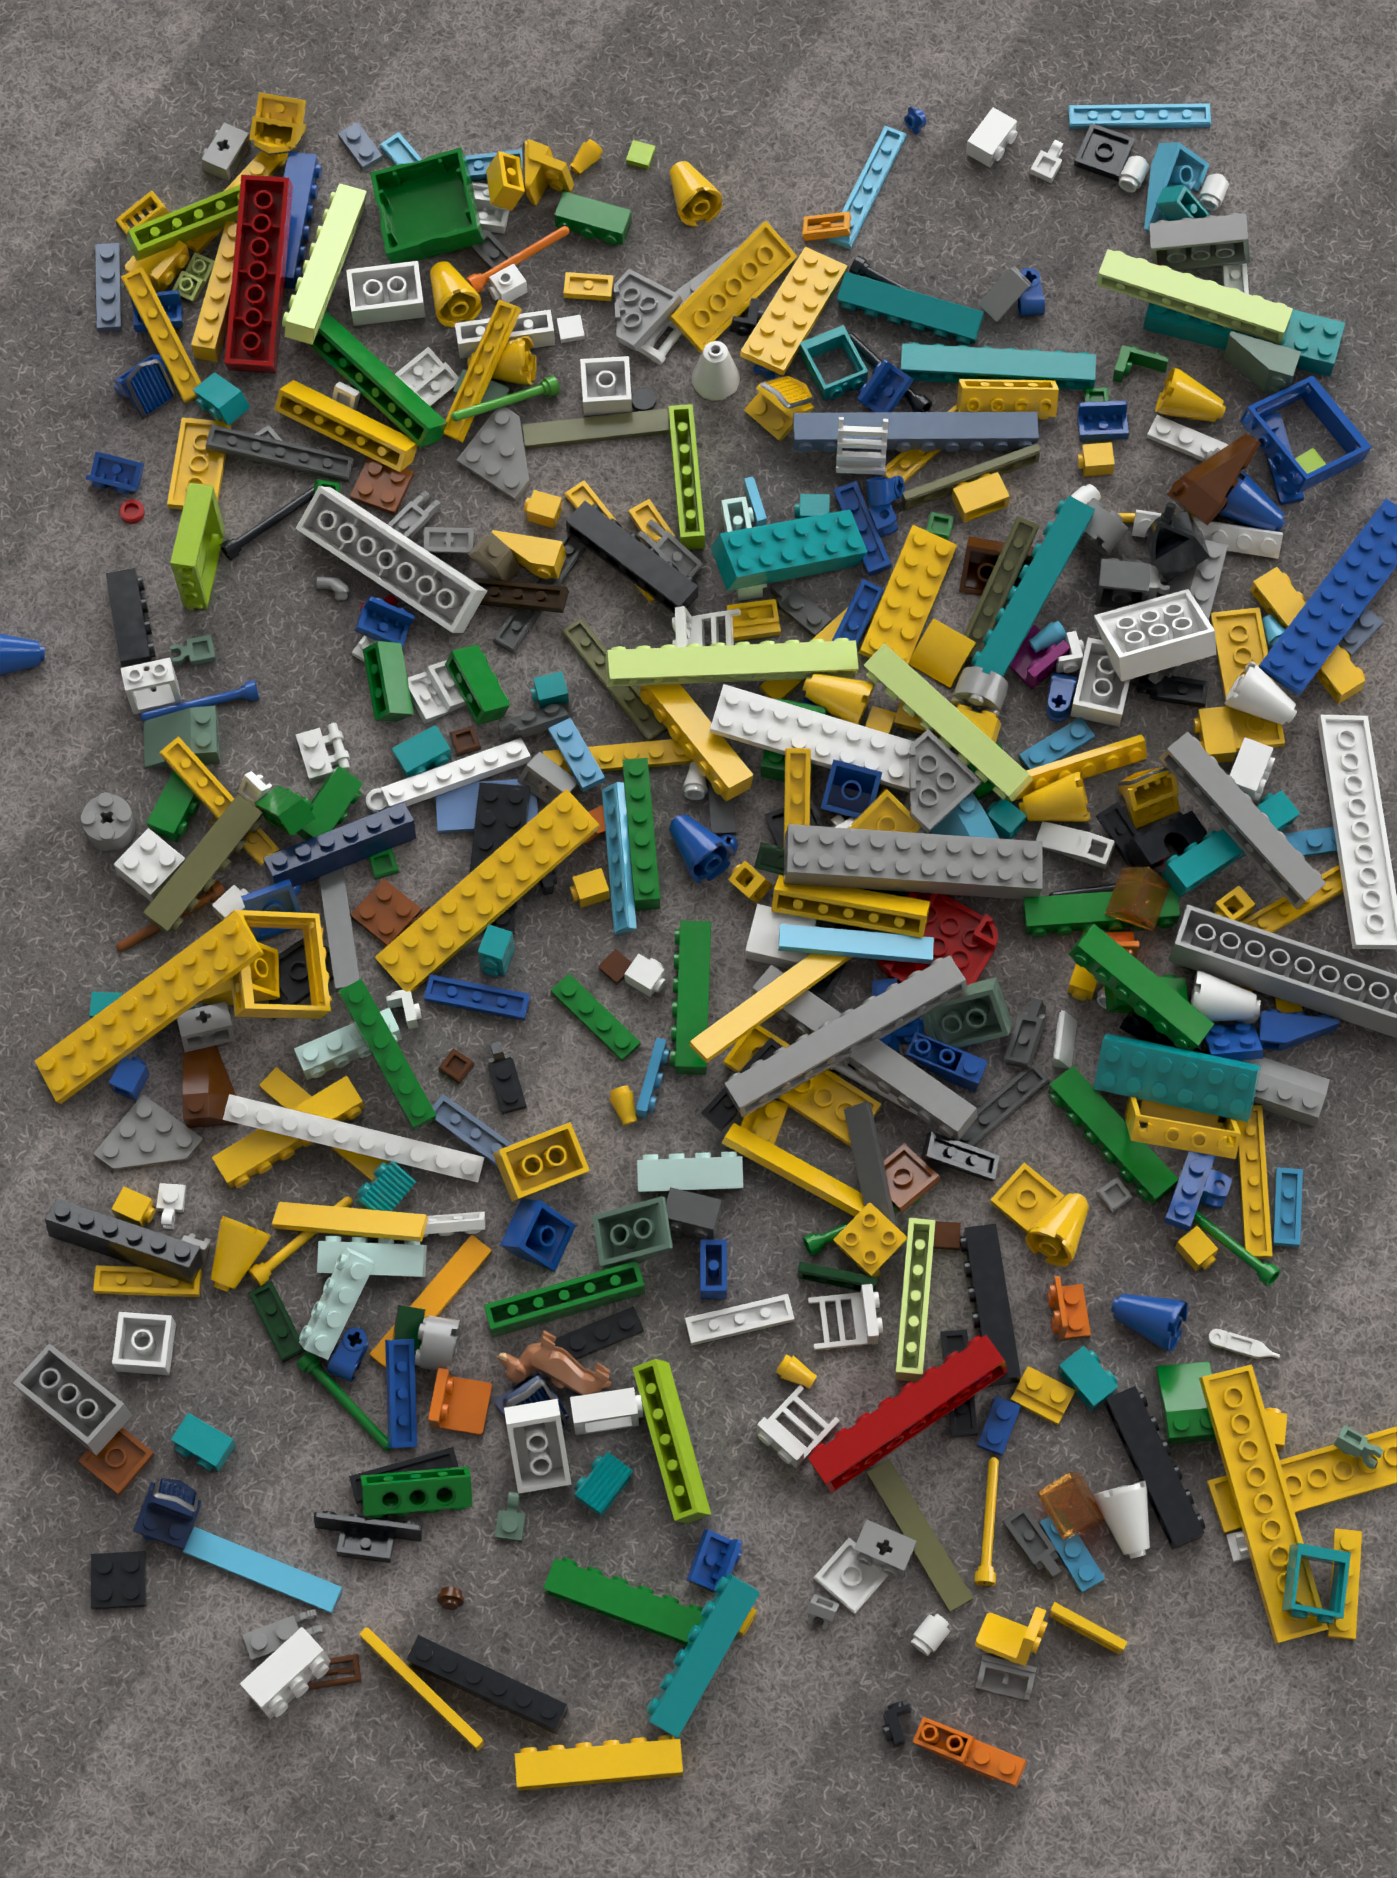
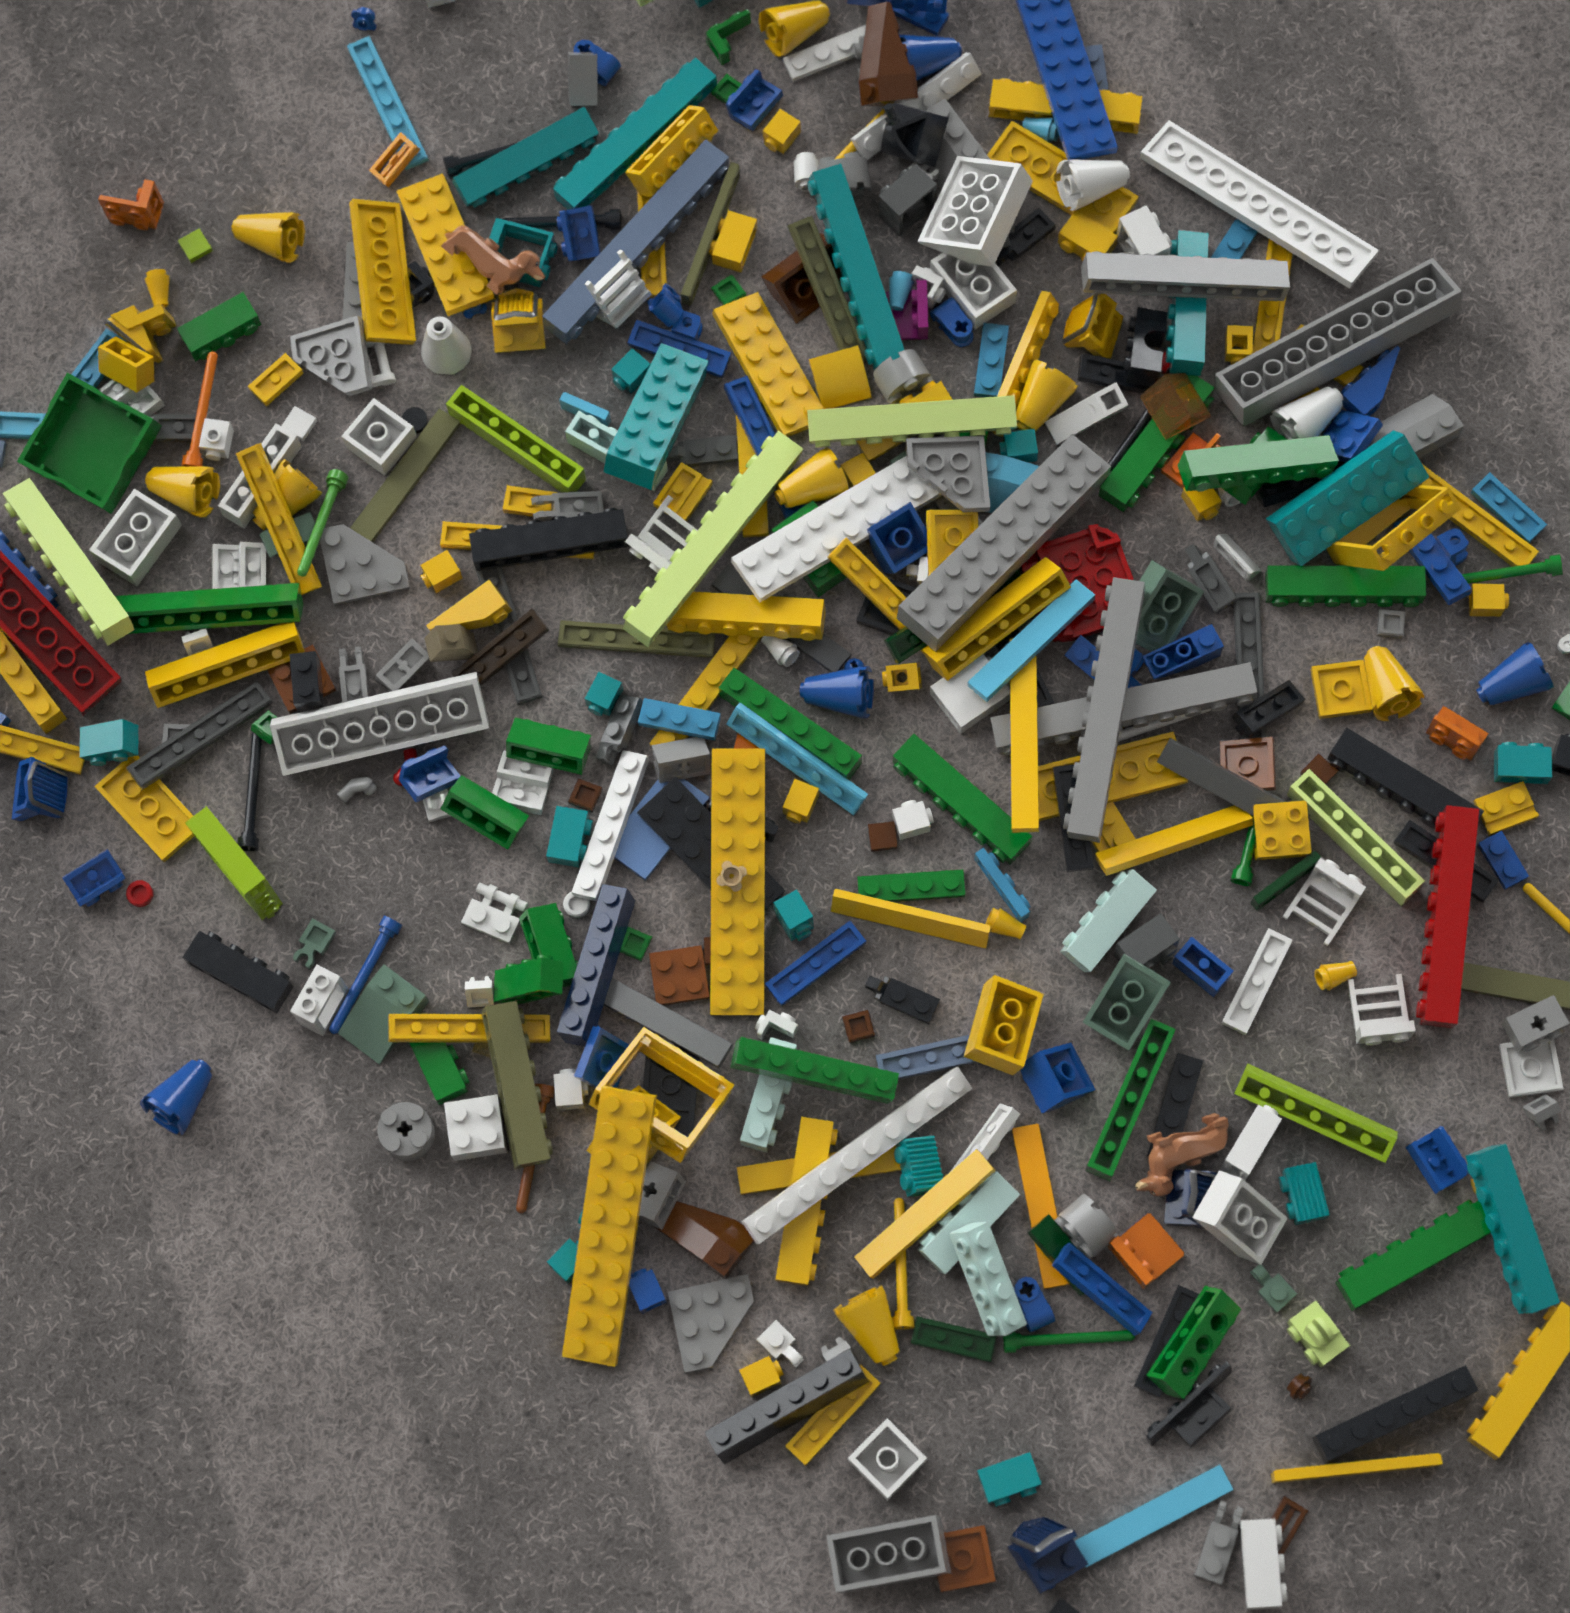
camera: 45 degrees left, 5 degrees up
none -> orange bracket [98,179,164,230]
none -> black brick [289,651,324,713]
none -> nougat animal [441,225,545,295]
none -> tan plate [716,861,747,891]
none -> yellow tile [831,889,991,949]
none -> yellowish green brick [1287,1301,1350,1368]

